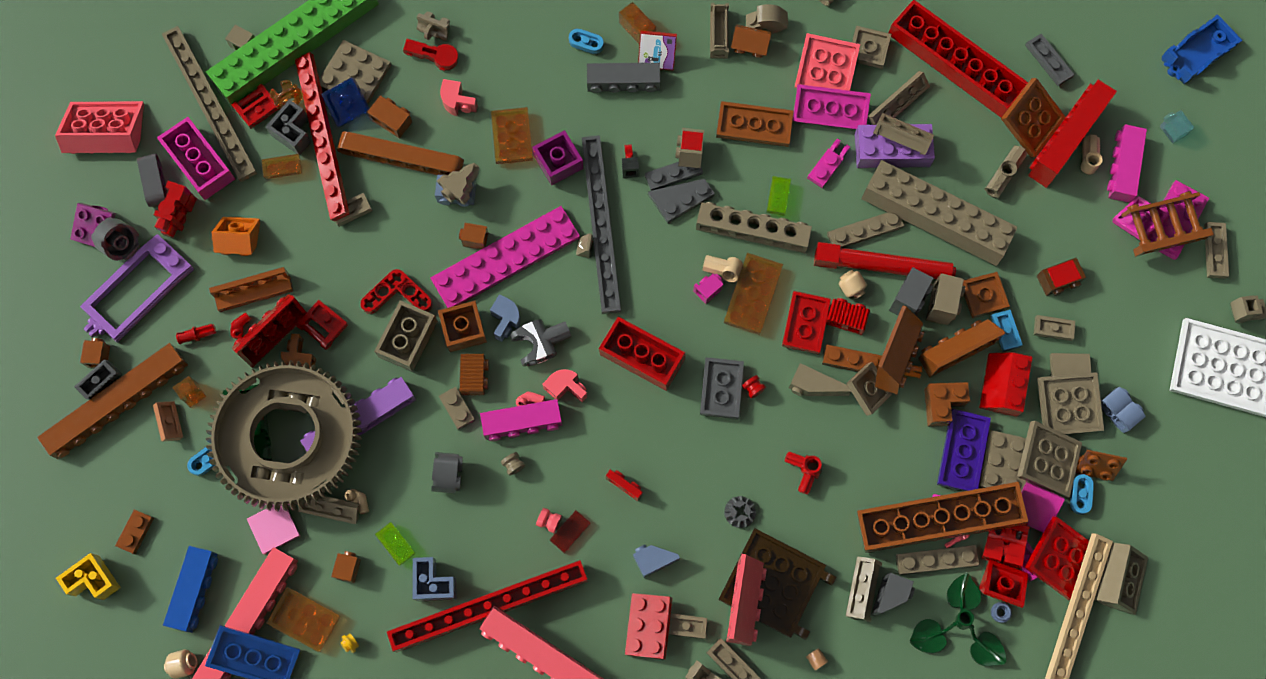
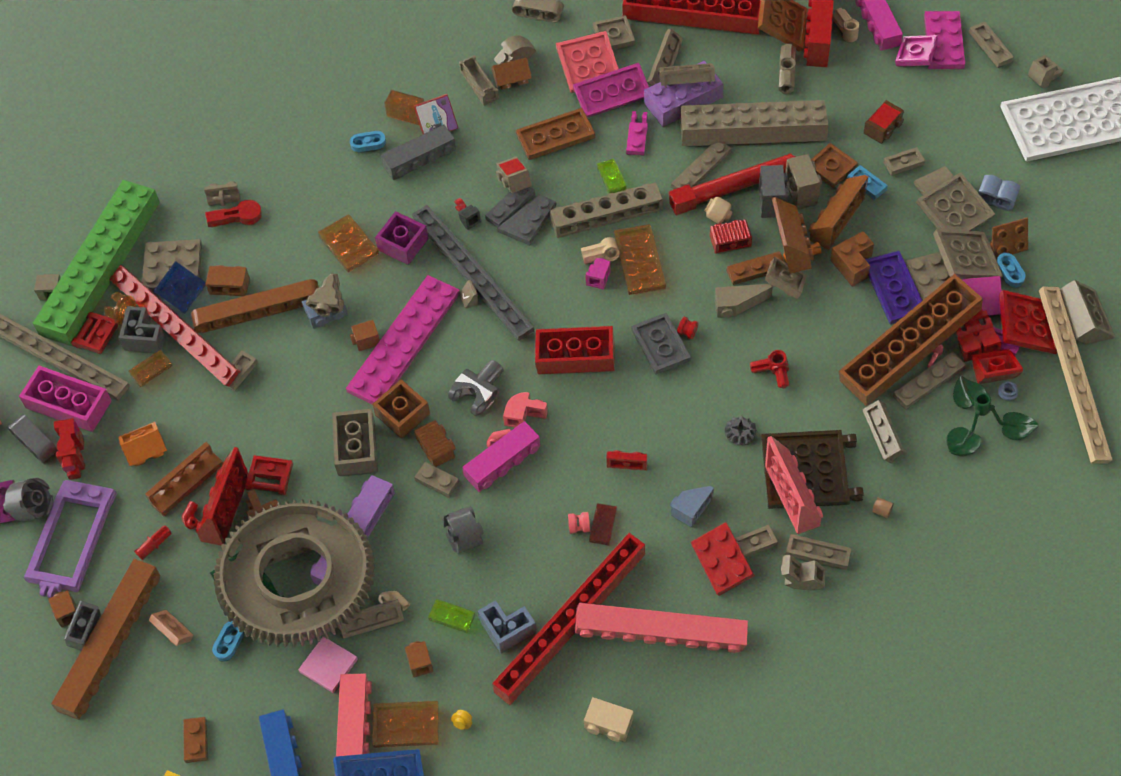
camera: 25 degrees left, 15 degrees down
clear orange brick [173,376,206,408] -> none
red beam [360,269,433,314] -> none
coral brick [440,79,478,116] -> none
sand blue brick [490,294,521,342] -> none
dark tan wheel [501,452,525,476] -> none
red plate [782,291,831,354] -> none
dark grey slope [871,573,915,616] -> none
red slope [979,352,1032,417] -> none
dark orange fence [1121,191,1214,257] -> none

